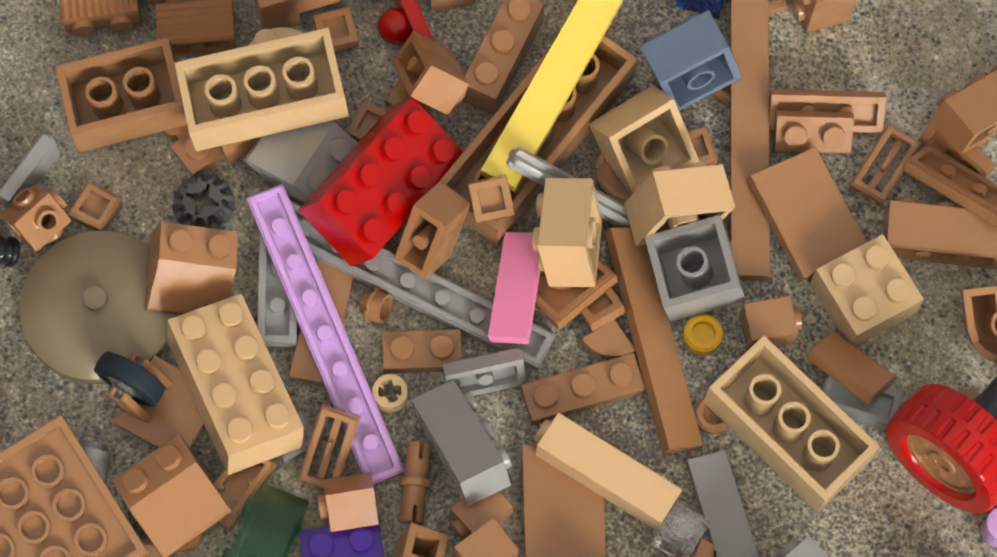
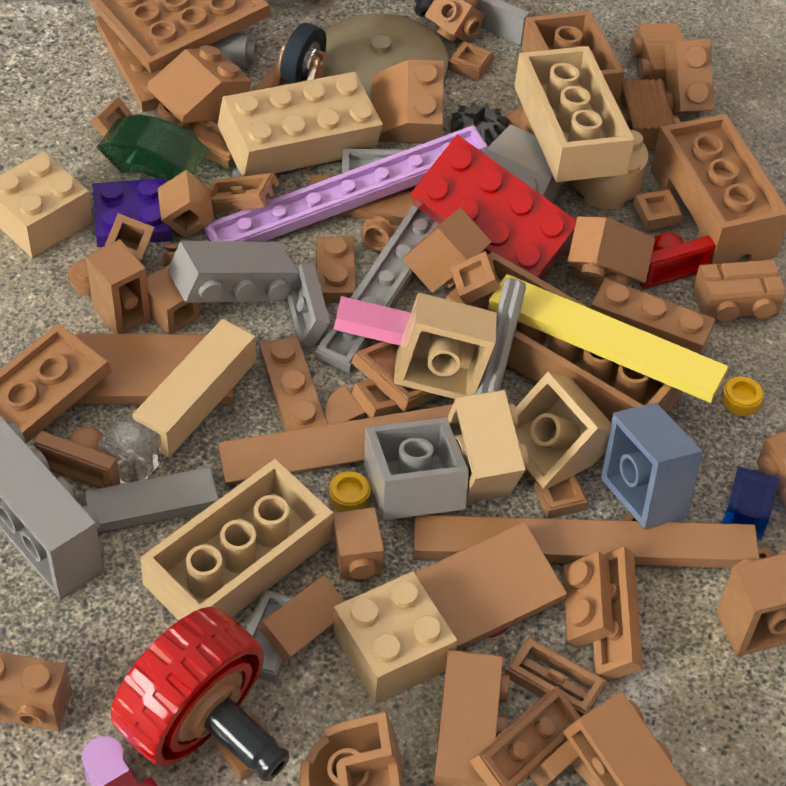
camera: 90 degrees right, 20 degrees down
tan bush [372,374,408,413] -> none

